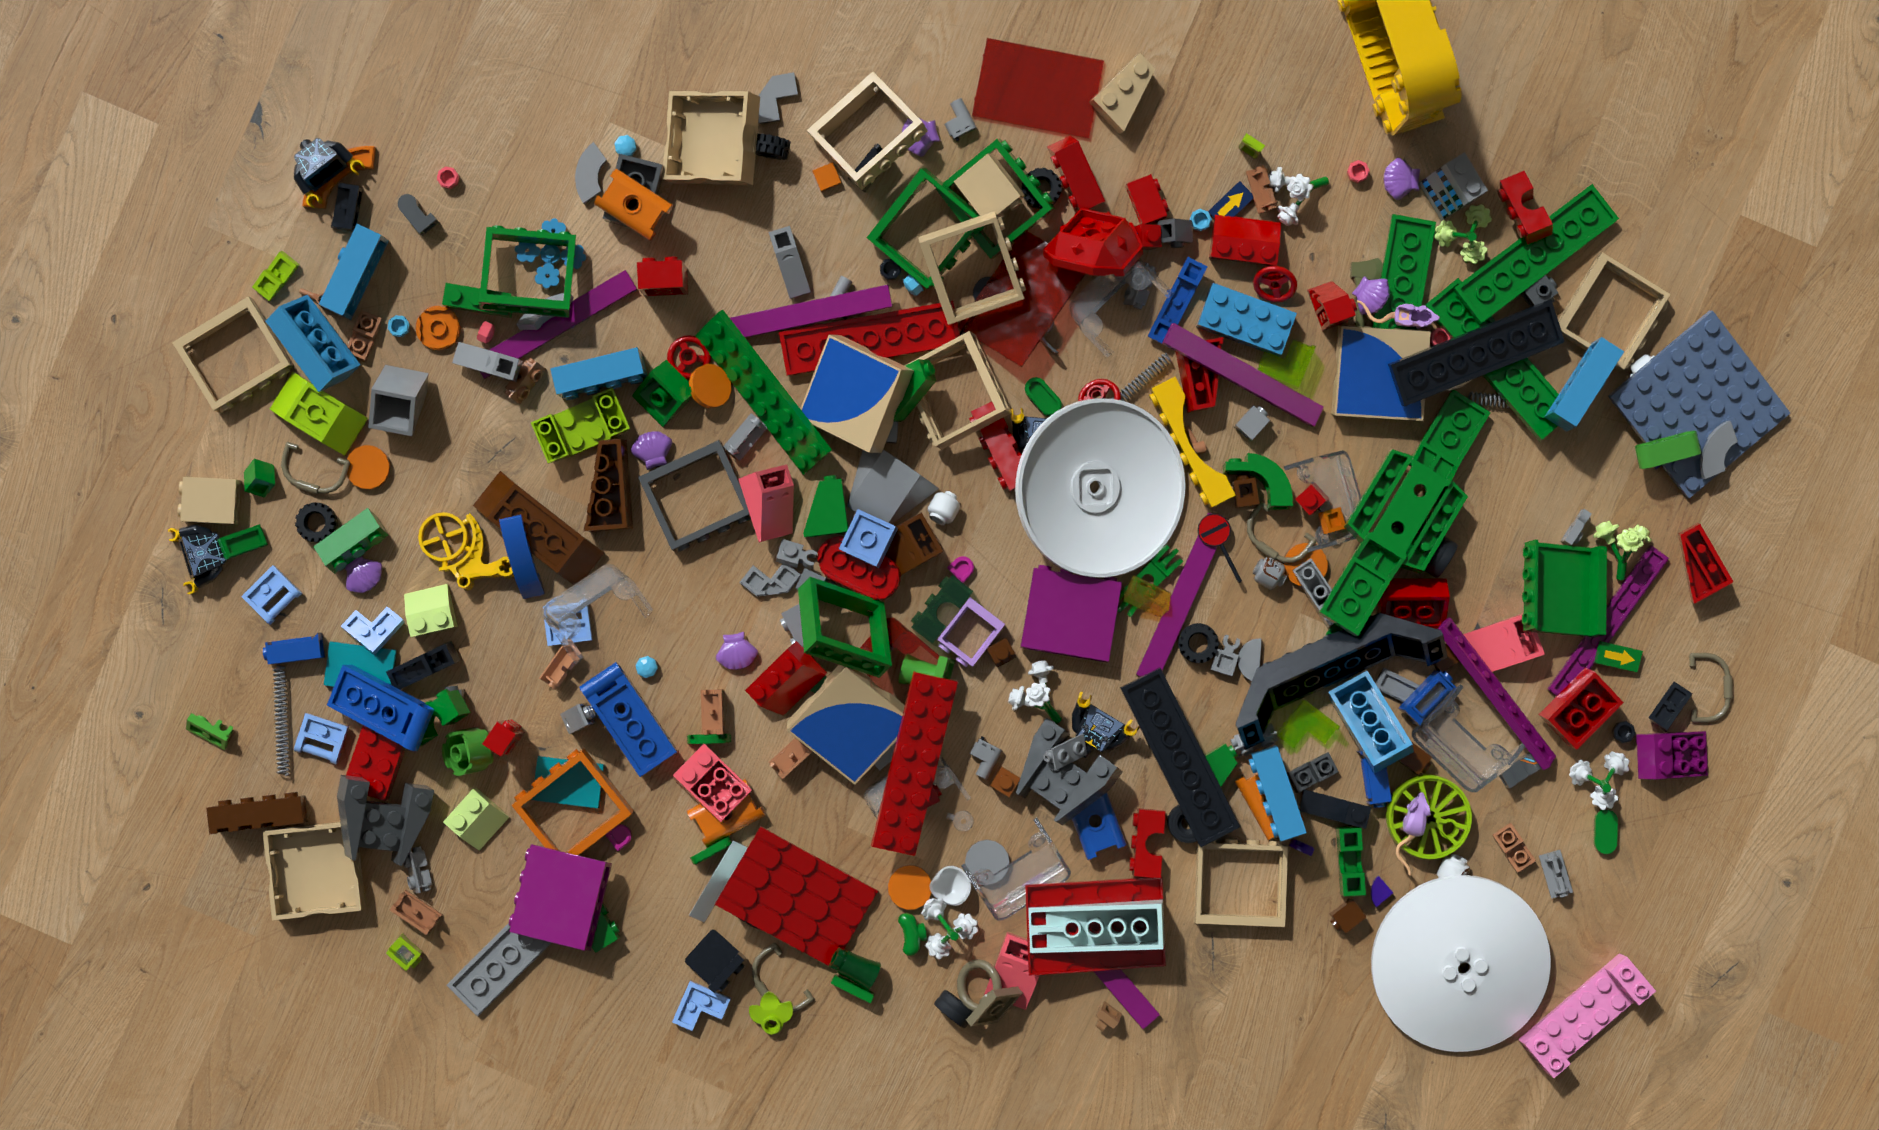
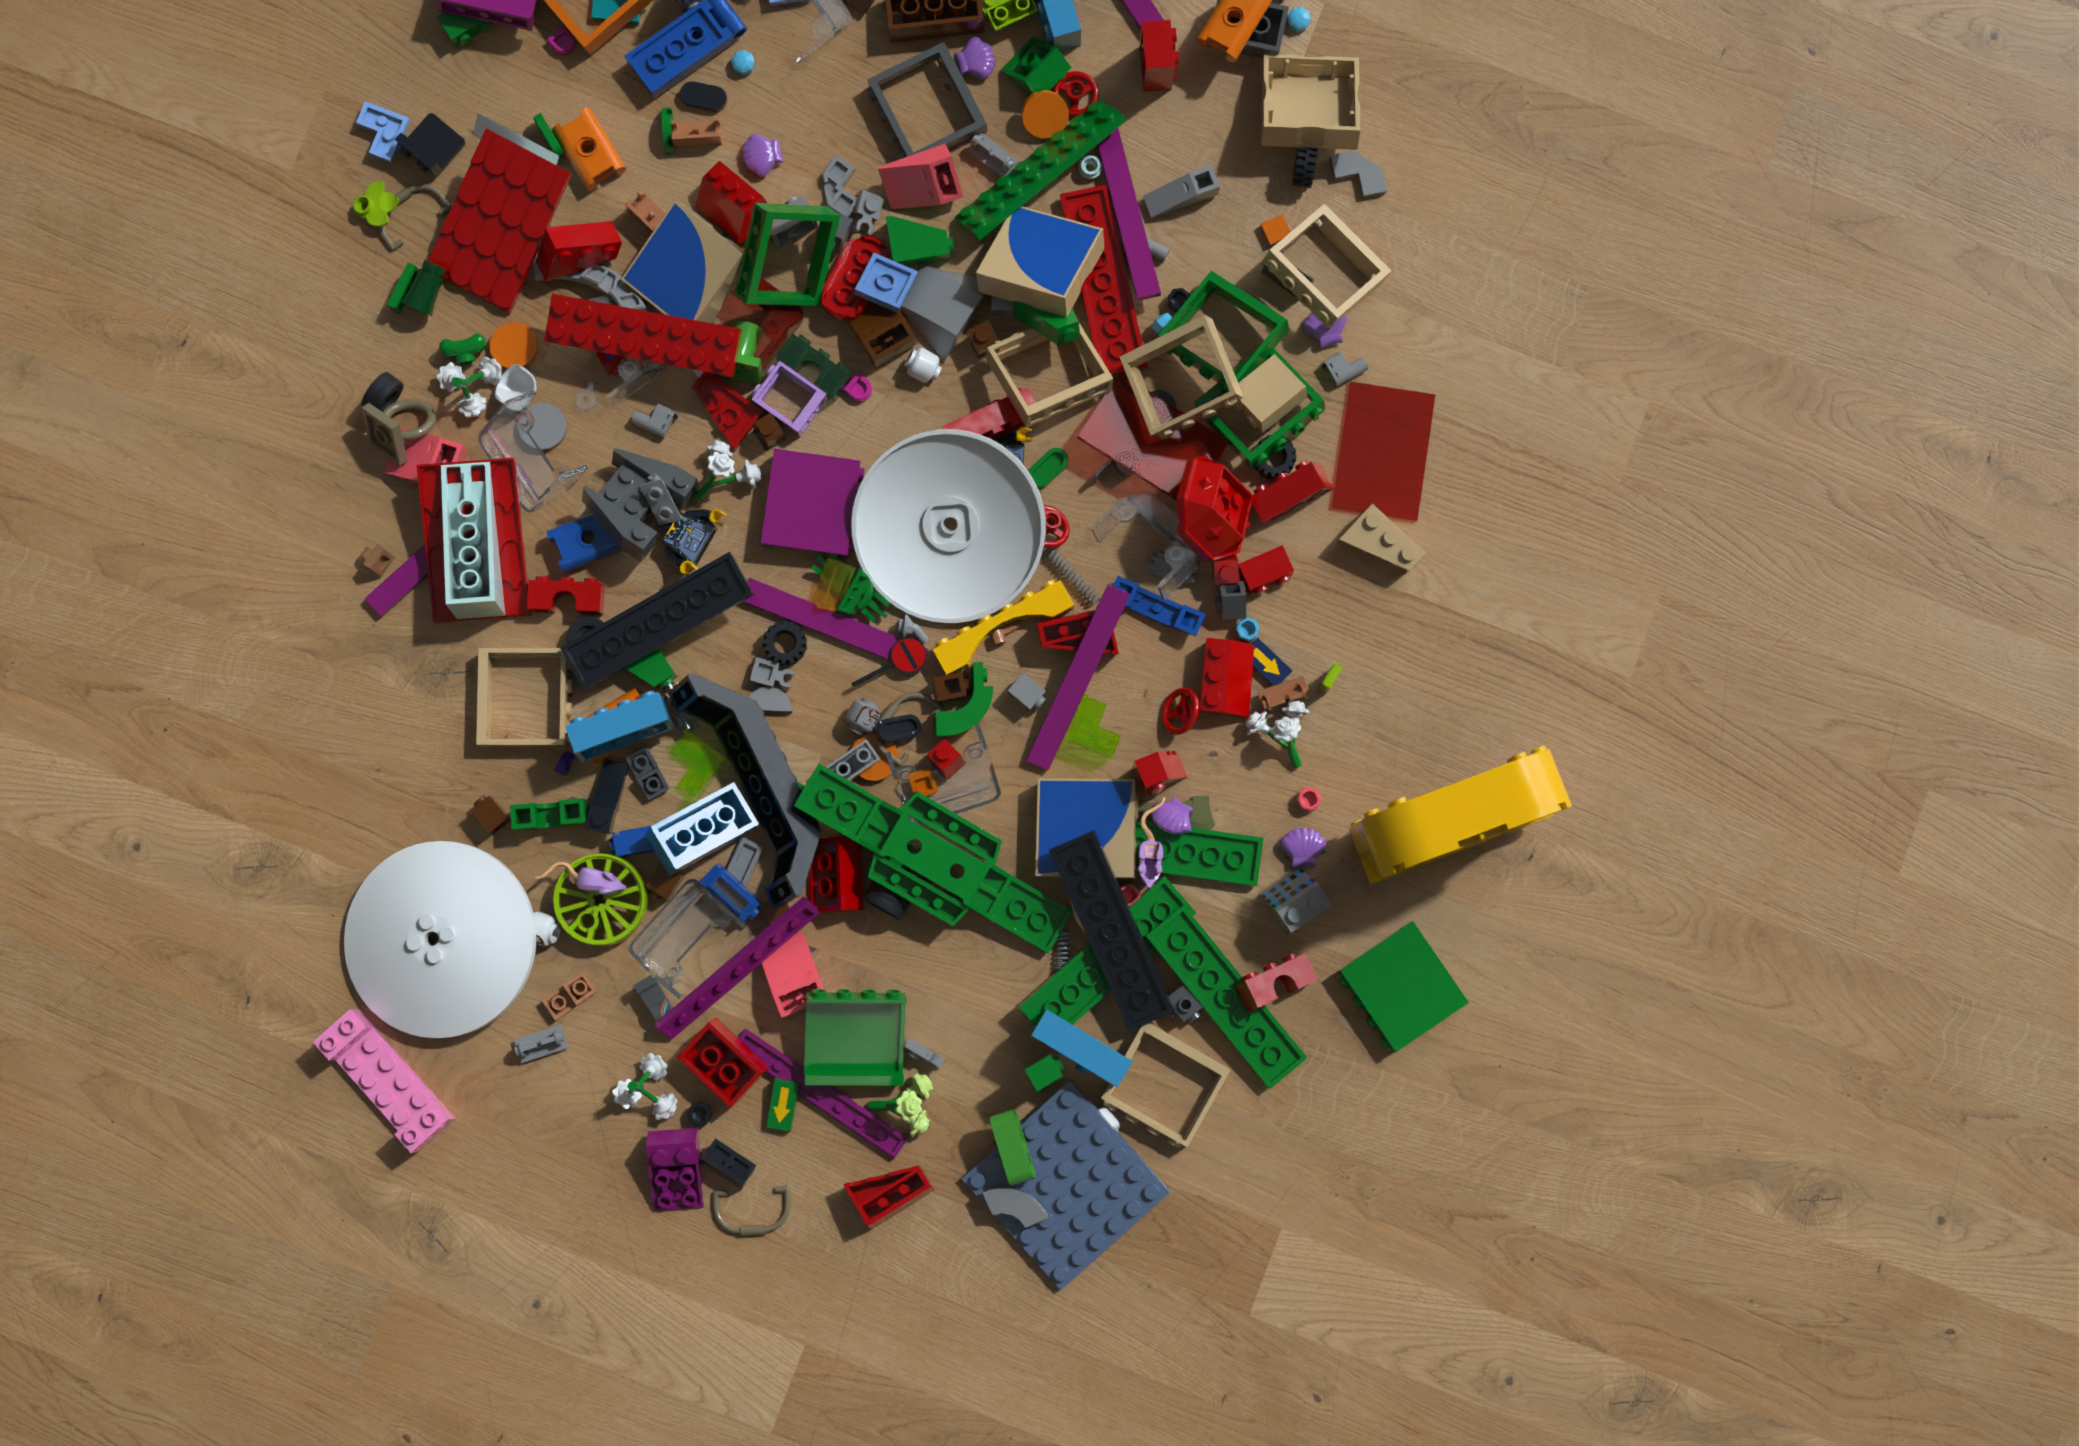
camera: 85 degrees right, 5 degrees down
coral slope [673,744,752,822] -> none
dark orange brick [990,766,1020,797] -> none
dark azure brick [1196,283,1297,357] -> none
dark purple tile [1371,876,1393,907] -> none
yellowish green plant [1435,204,1492,264] -> none
green tile [1593,809,1618,854] -> none
none -> light grey tile [531,257,646,311]
none -> red wedge [535,221,622,282]
none -> black tile [680,81,728,112]
none -> red wing [692,372,764,451]
none -> green tile [836,569,873,615]
none -> black tile [874,714,921,743]
none -> light grey plate [897,615,929,644]
none -> reddish brown brick [967,320,999,358]
none -> green brick [1025,1055,1064,1091]
none -> light aqua plate [1079,155,1102,179]
none -> green panel [1338,921,1469,1053]

